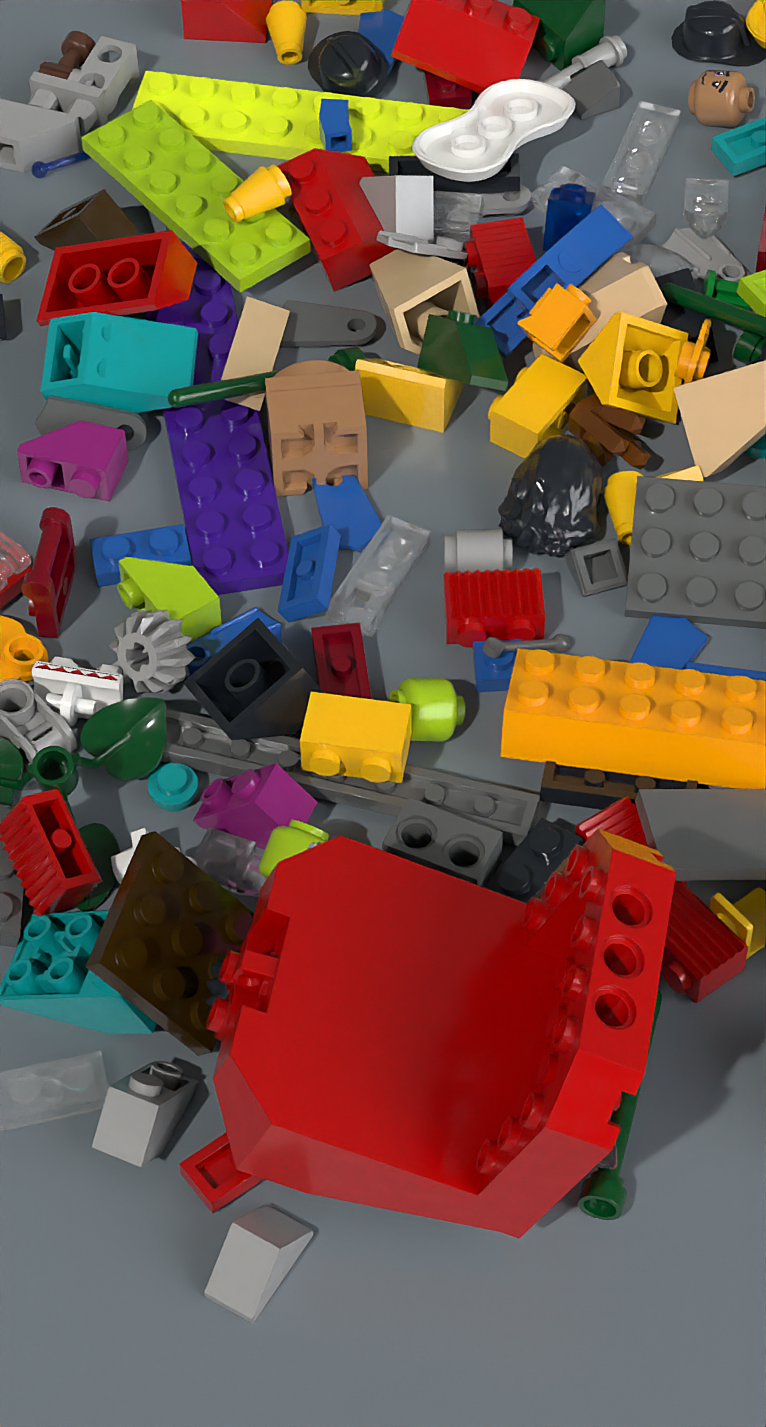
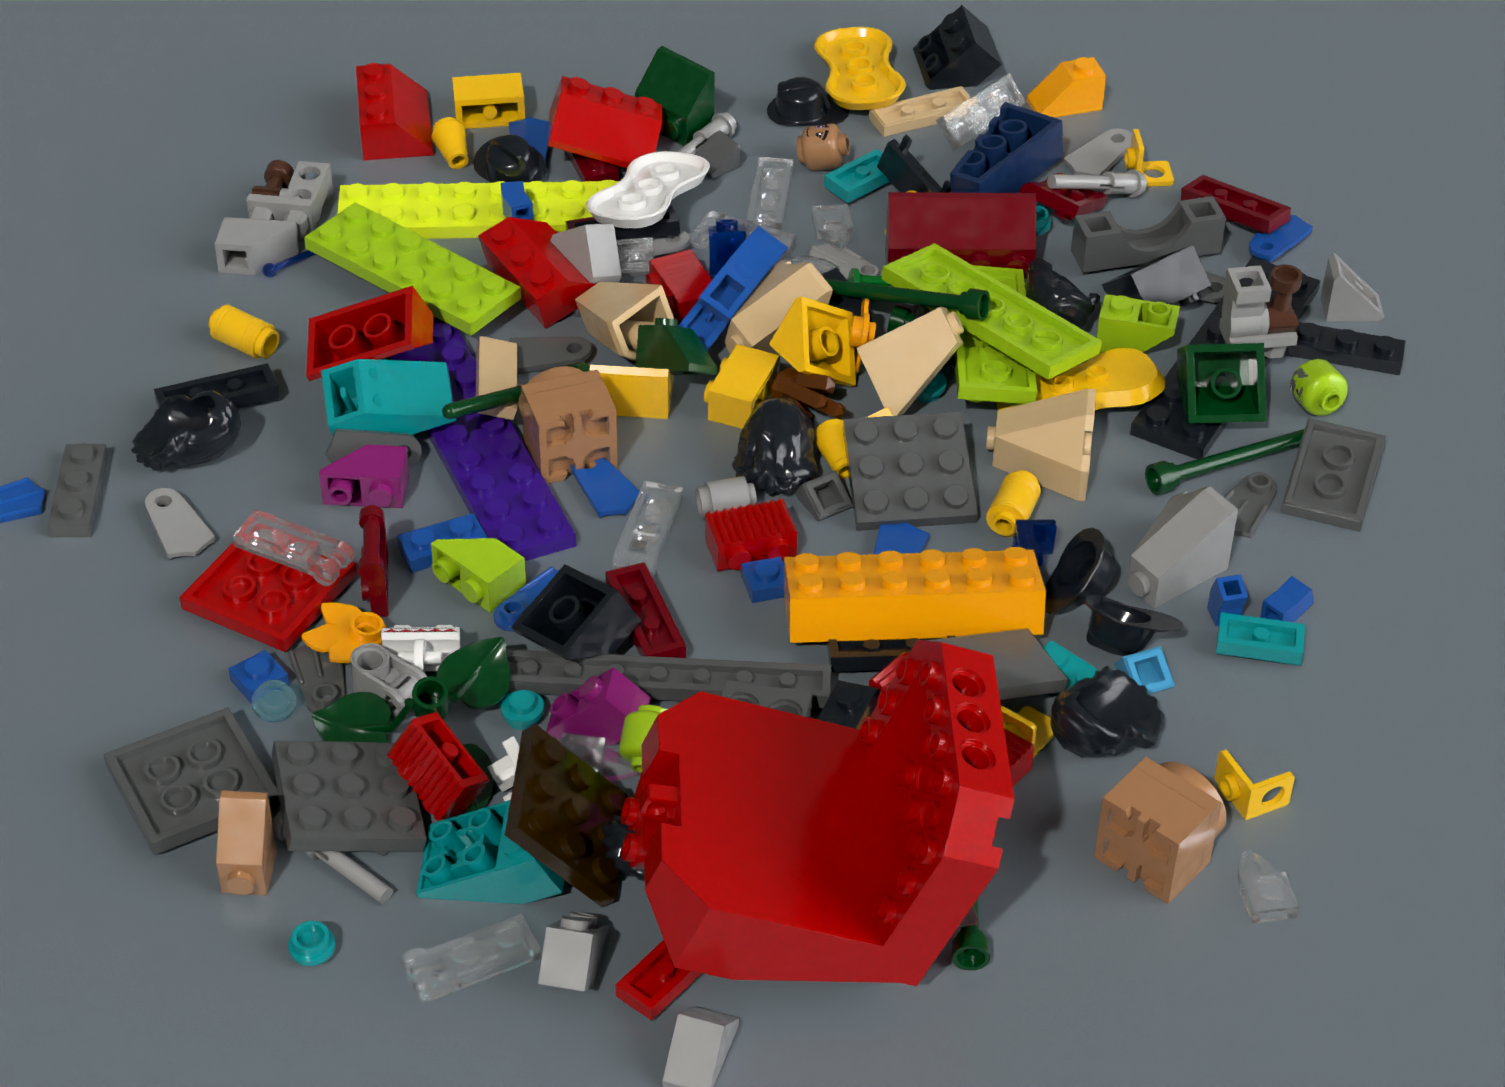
camera: 15 degrees left, 10 degrees down
dark brown slope [34,189,138,251] -> none
light grey gear [109,609,195,693] -> none
yellow cone [222,164,292,223] -> none
blue plate [278,524,341,622] -> none
yellow brick [300,692,412,783] -> none
light grey piece [376,230,468,259] -> none
lime head [388,677,465,742] -> none
dark grey hinge [482,634,570,658] -> none
light orange window [517,283,597,363] -> none

